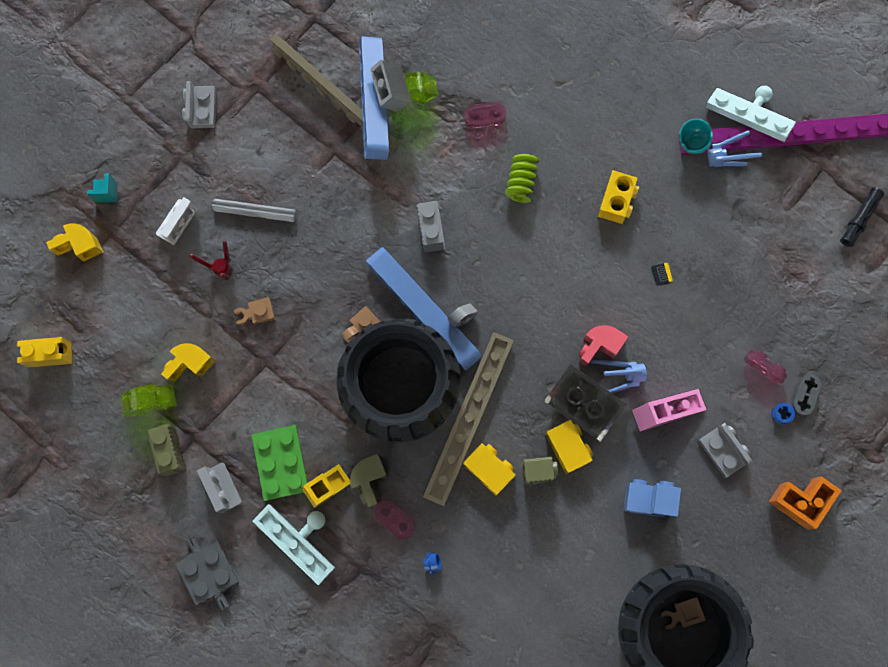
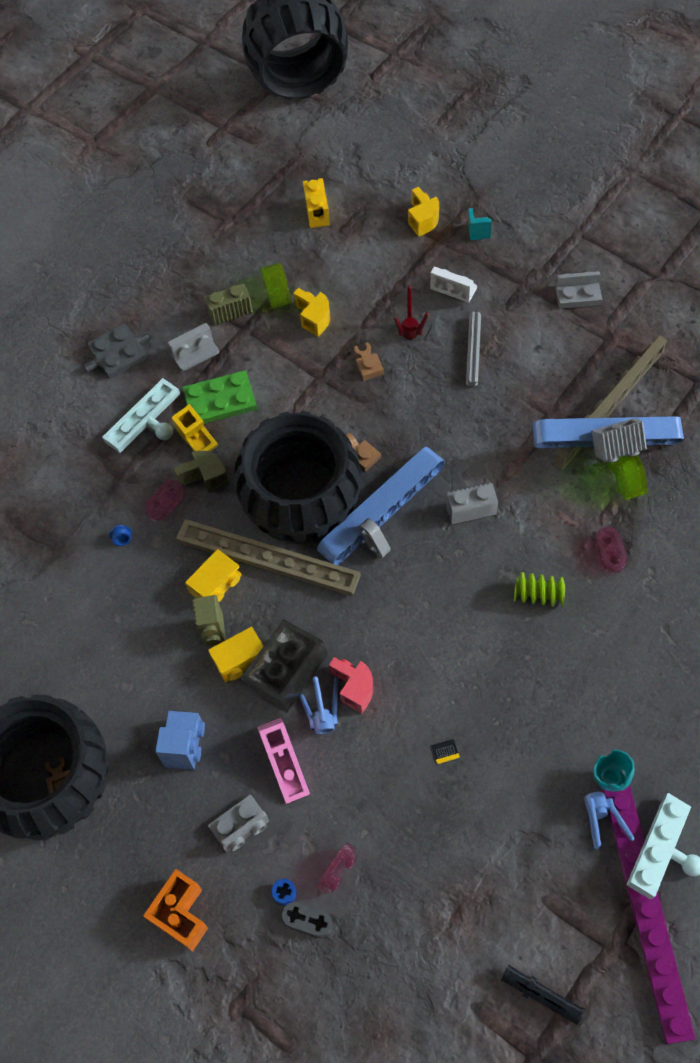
camera: 85 degrees right, 15 degrees down
yellow brick [597,170,639,224] -> none

